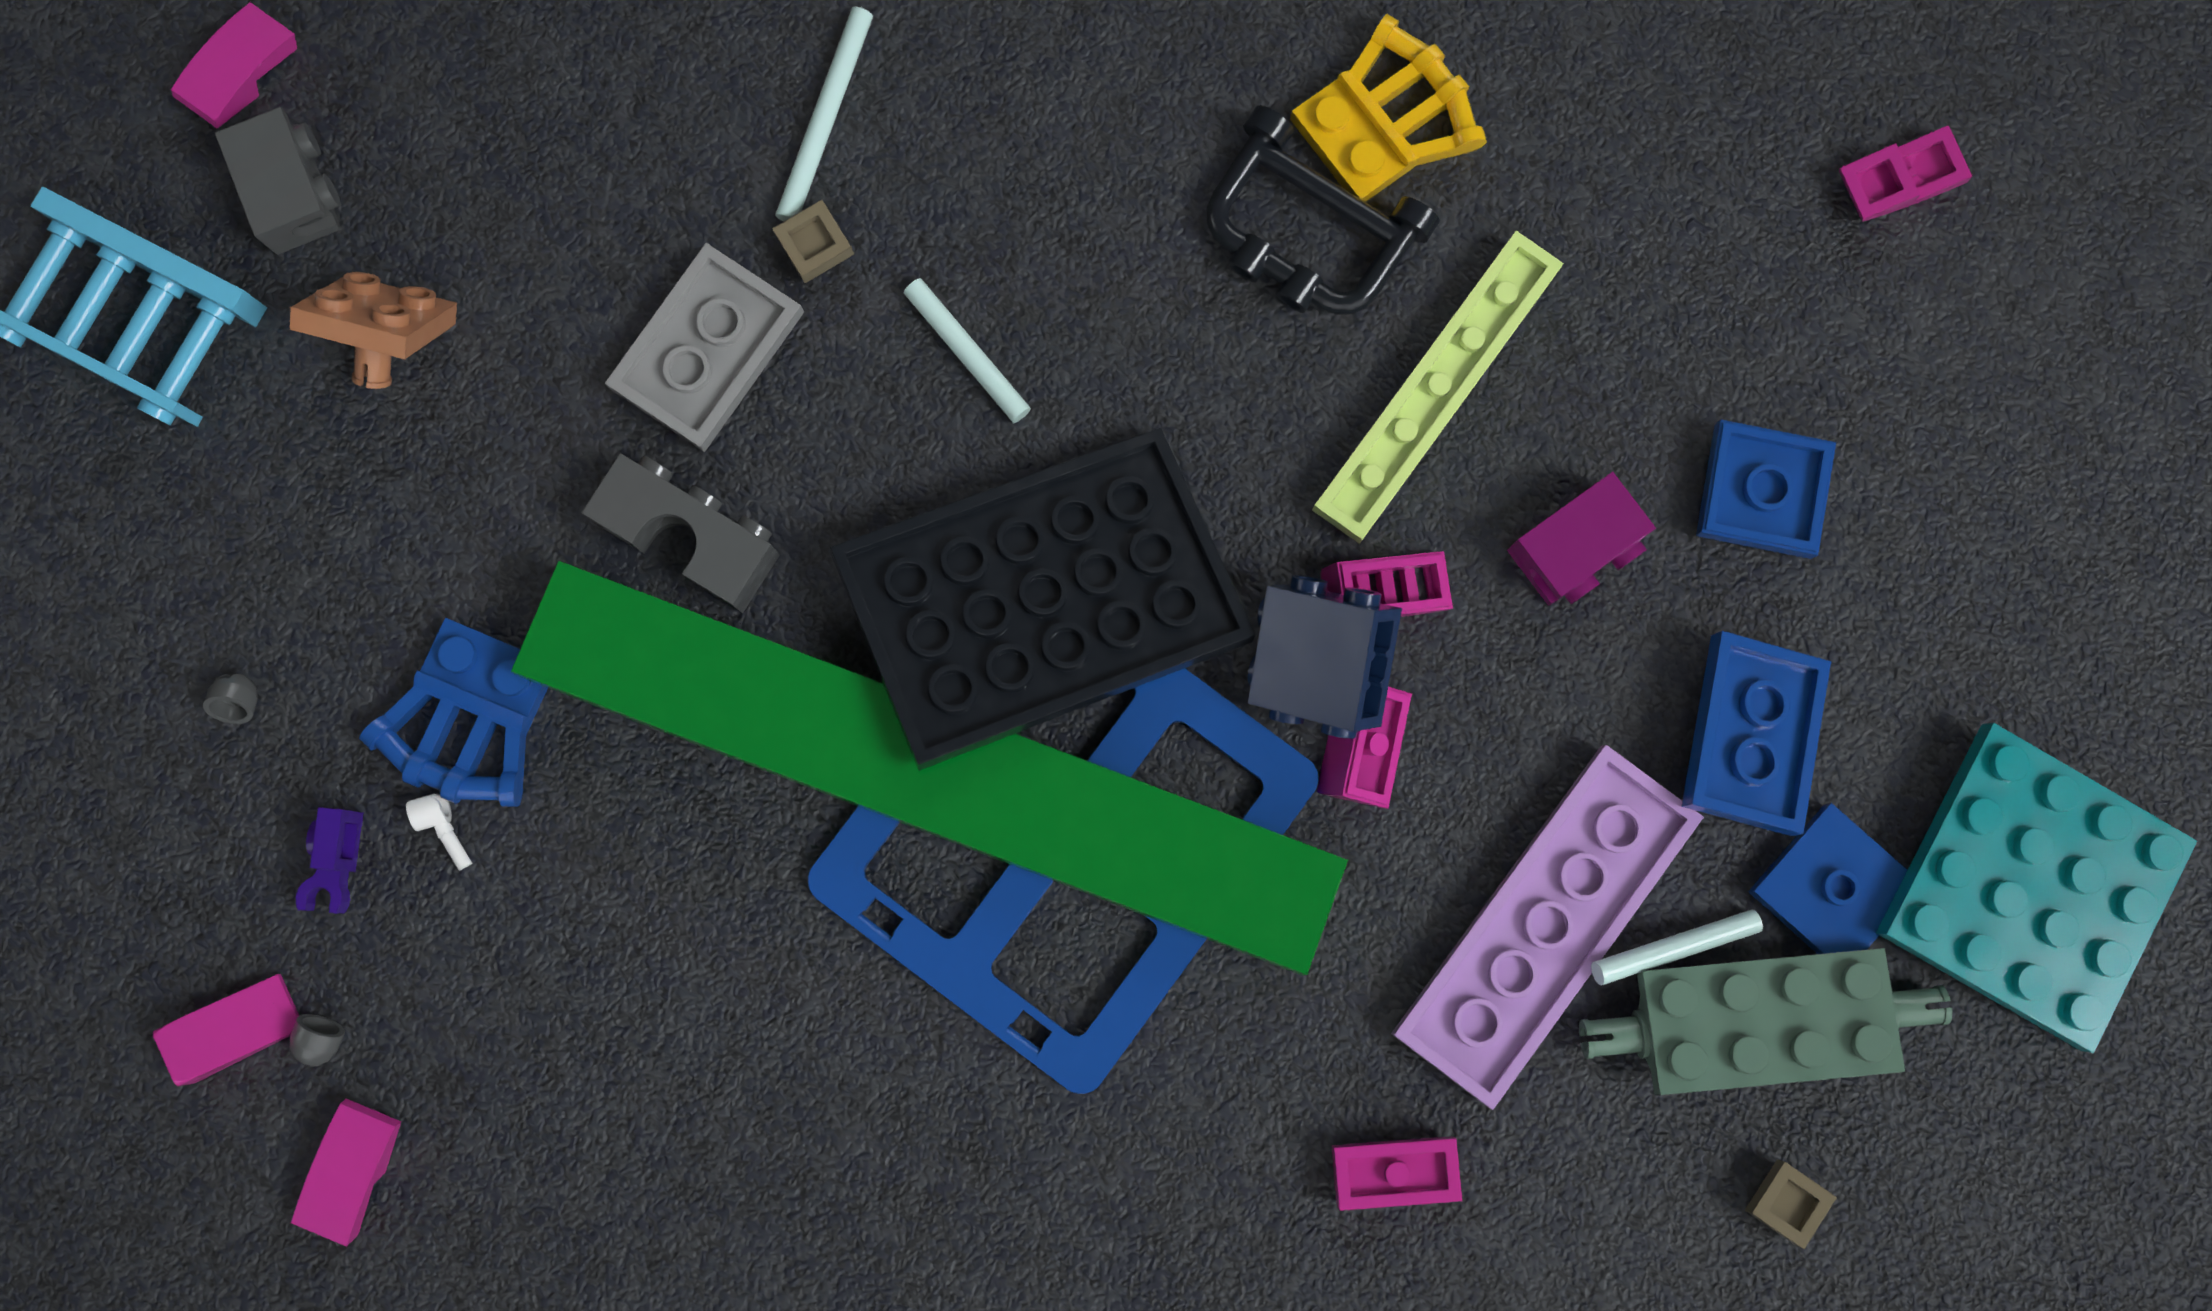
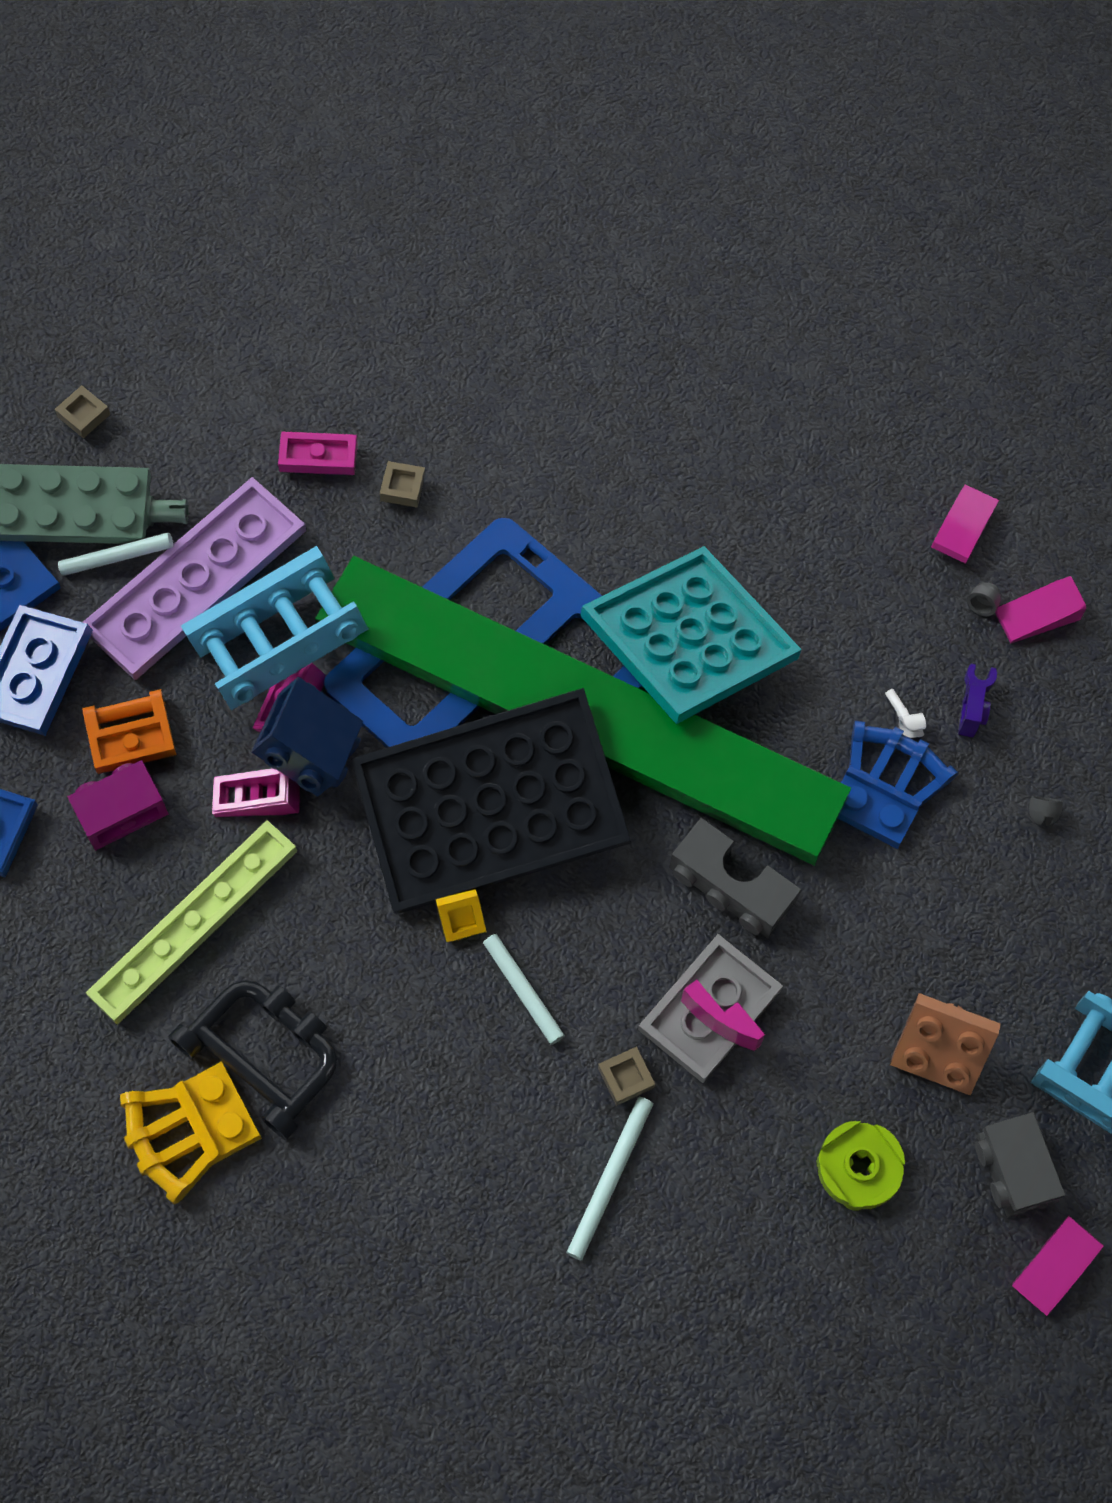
camera: 175 degrees left, 15 degrees down
none -> orange plate [82,689,177,774]
none -> medium azure fence [181,546,368,710]
none -> dark tan plate [380,461,425,508]
none -> yellow plate [435,889,487,942]
none -> teal plate [580,546,802,724]
none -> dark pink slope [681,979,765,1051]
none -> lime plate [816,1121,905,1211]

